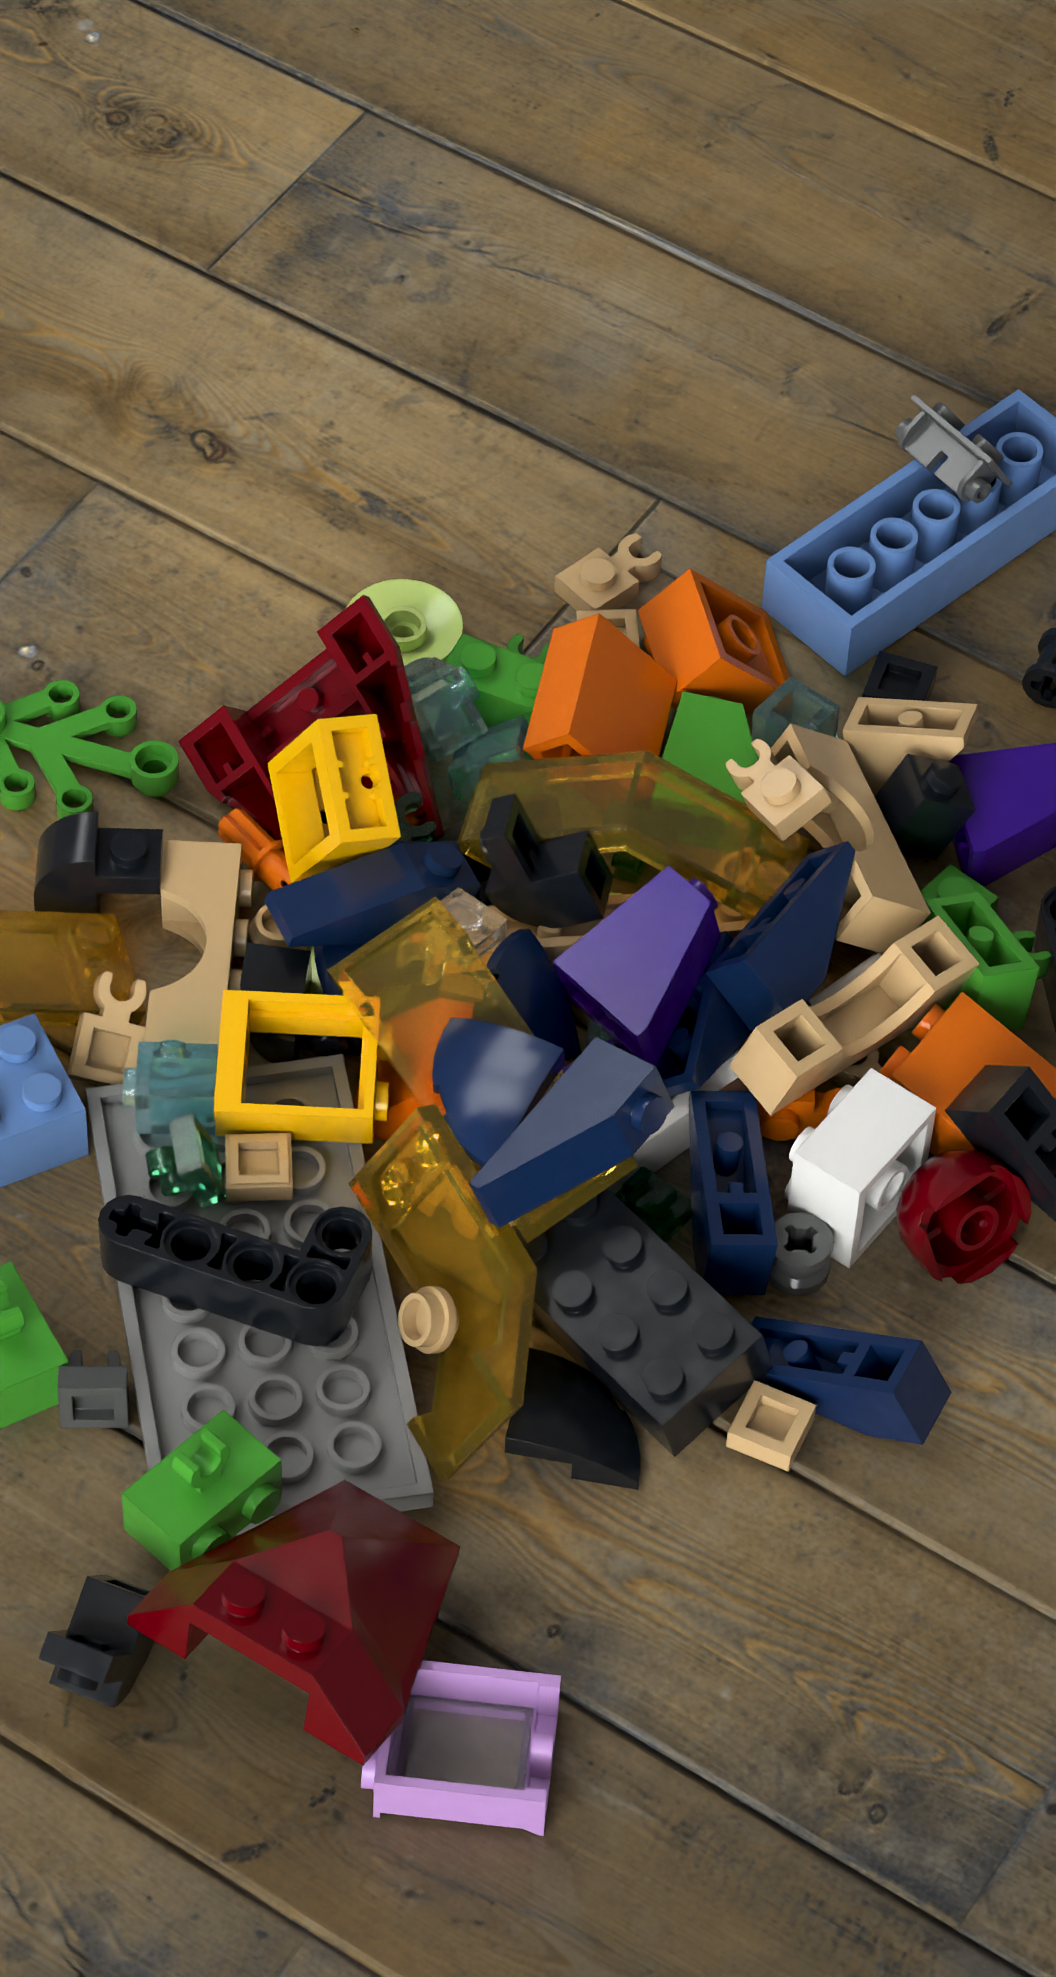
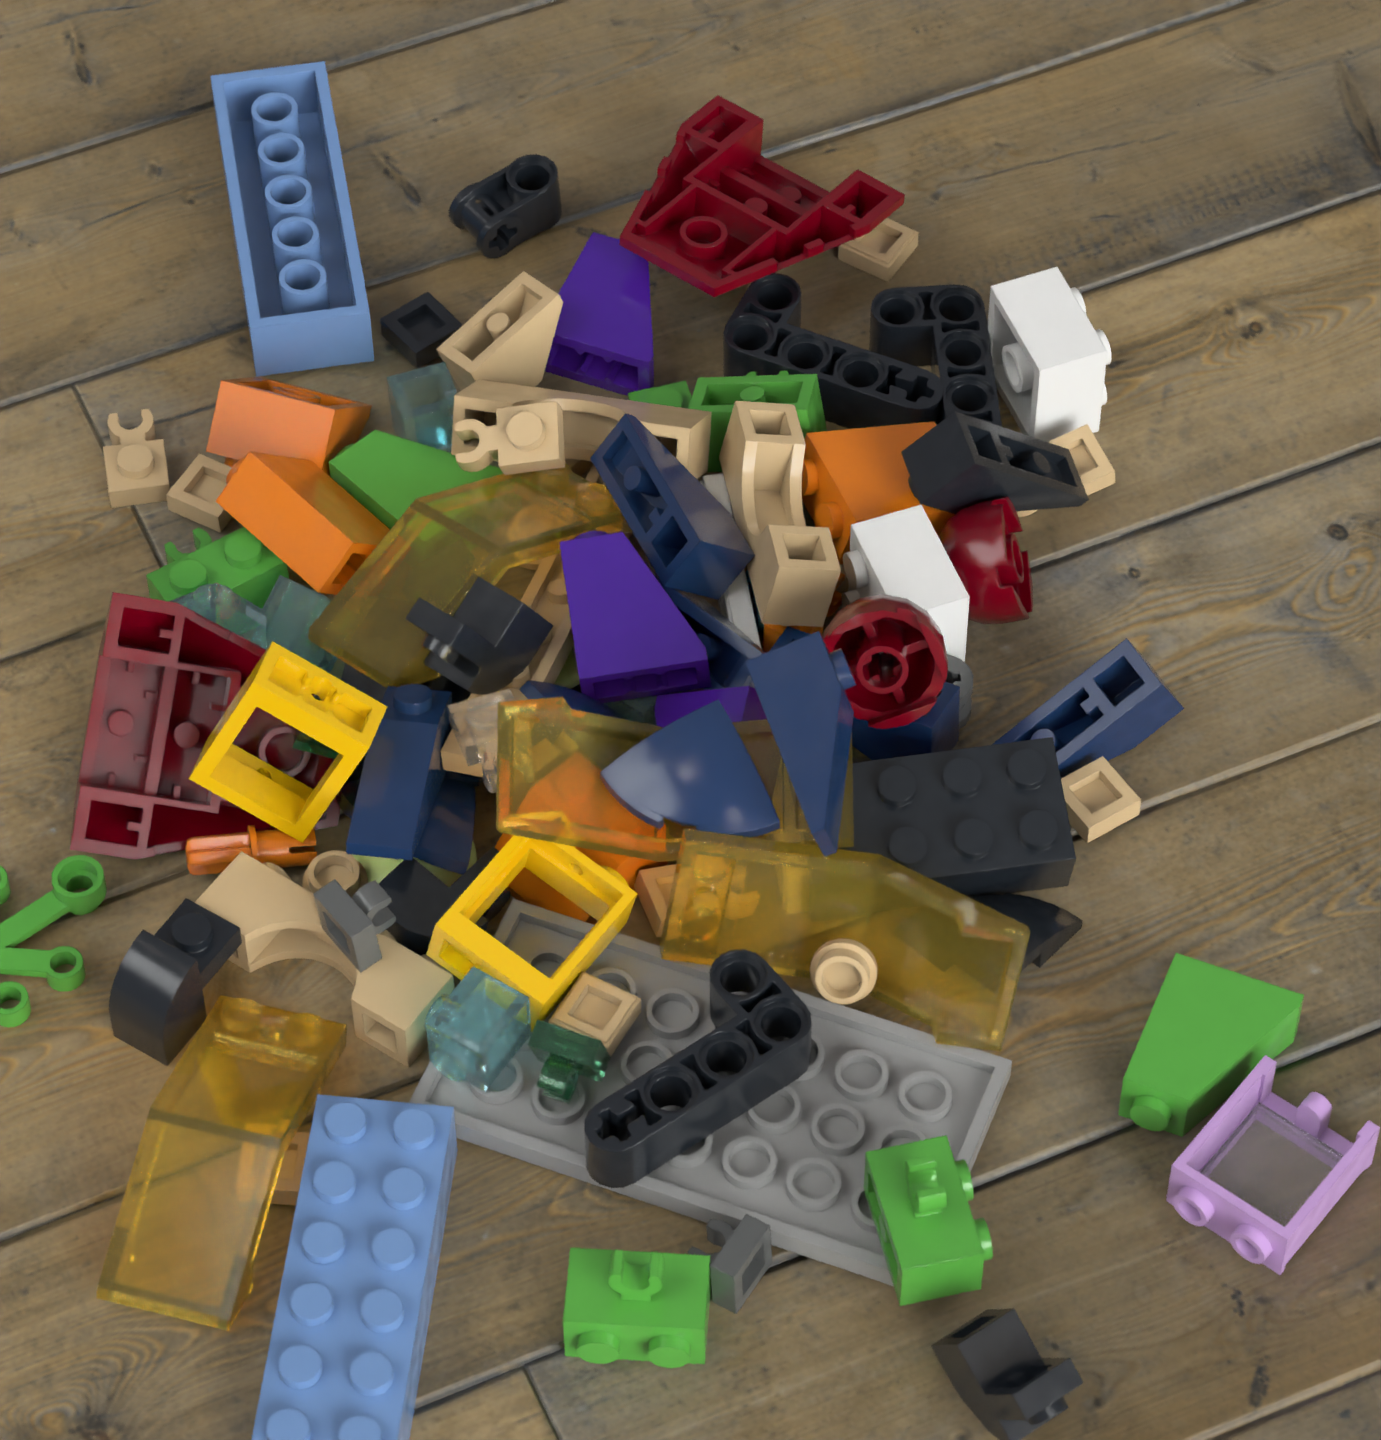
camera: 55 degrees left, 0 degrees up
tan plate [67,971,147,1086] -> none
dark red wedge [127,1480,460,1766] -> none
yellowish green dish [346,579,463,675] -> none
black brick [875,754,975,860] -> none
dark grey hinge [895,394,1012,504] -> none
none -> dark grey tile [313,879,396,973]
none -> dark red cylinder [822,594,948,729]
none -> bright green slope [1118,953,1304,1137]

